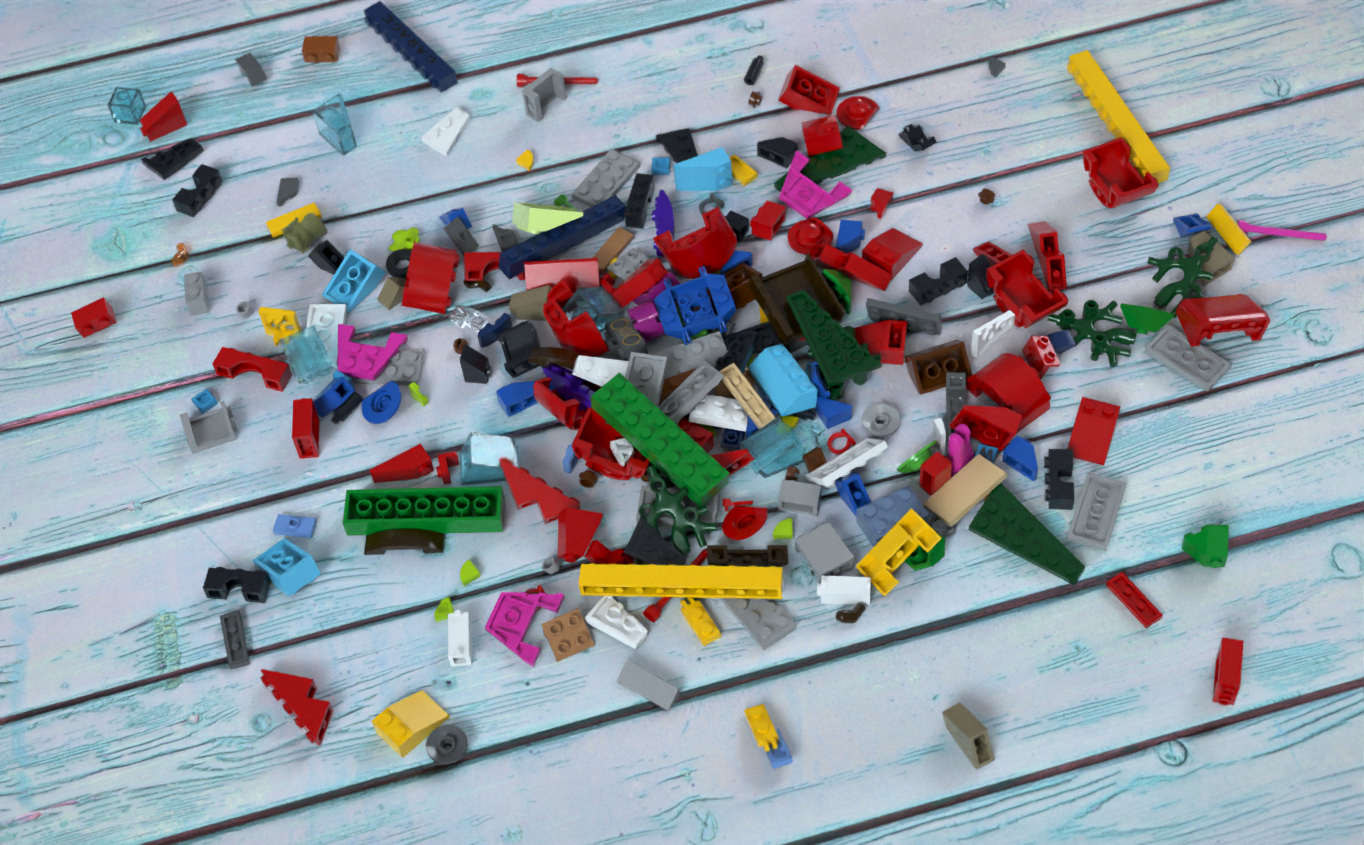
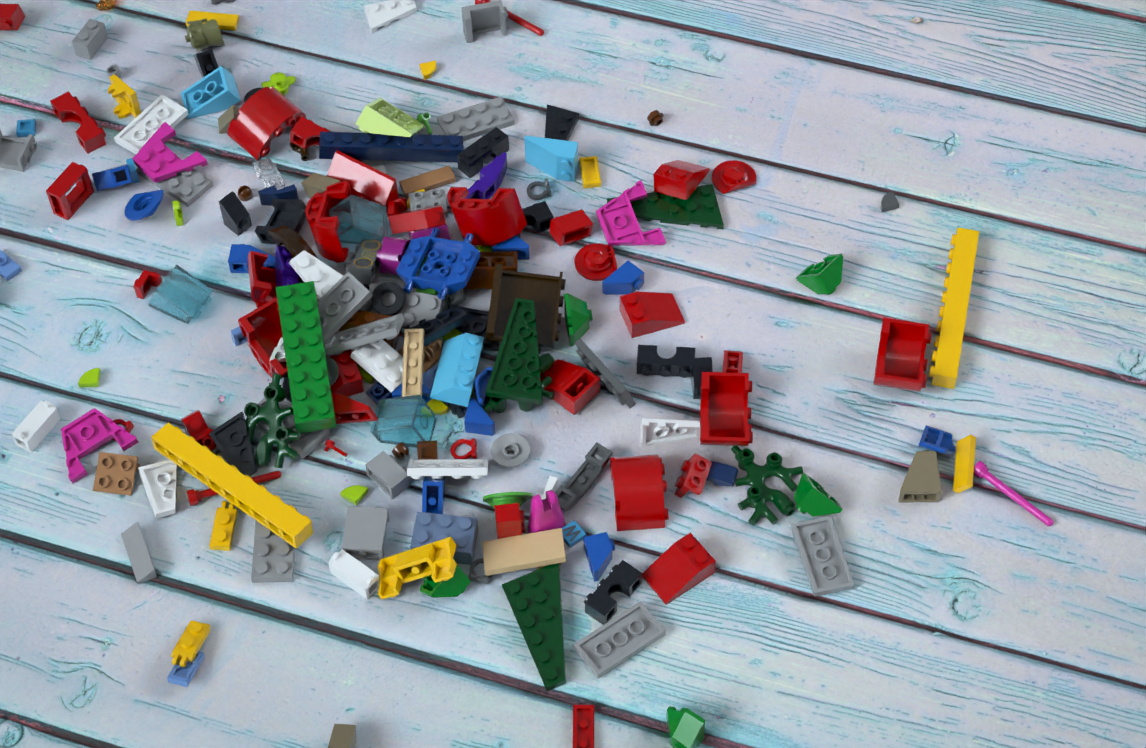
camera: 30 degrees right, 0 degrees up
clear light blue slope [279,325,334,384] -> none
black cylinder [331,391,363,424] -> none
green brick [343,486,505,536] -> none
dark brown slope [364,529,444,555] -> none
red slope [369,443,434,483] -> none
lime tile [434,596,454,622] -> none
blue slope [439,208,472,230] -> none
dark grey plate [443,217,479,256] -> none
dark grey tile [492,224,518,252] -> none
red slope [499,457,580,524] -> none
light grey hinge [542,557,560,574] -> none
red slope [557,507,603,563] -> none
reddish brown plate [579,470,598,488] -> none
dark azure tile [651,158,670,175] -> none
dark brown slope [707,545,788,567] -> none
red hat [722,506,768,540] -> none
black cylinder [744,55,764,86] -> none
black slope [757,137,798,169] -> none
red slope [778,65,840,115] -> none
red slope [809,243,892,291] -> none
dark brown arm [836,603,866,624] -> none
red slope [870,188,894,219] -> none
black slope [898,124,937,152] -> none
reddish brown slope [904,340,972,395] -> none
red slope [949,405,1022,451] -> none
reddish brown plate [978,189,995,205] -> none
red slope [1028,221,1067,291] -> none
dark green plant [1147,236,1218,319] -> none
red windscreen [1175,294,1270,347] -> none
none -> black tyre [371,282,406,316]
none -> green slope [796,253,844,295]

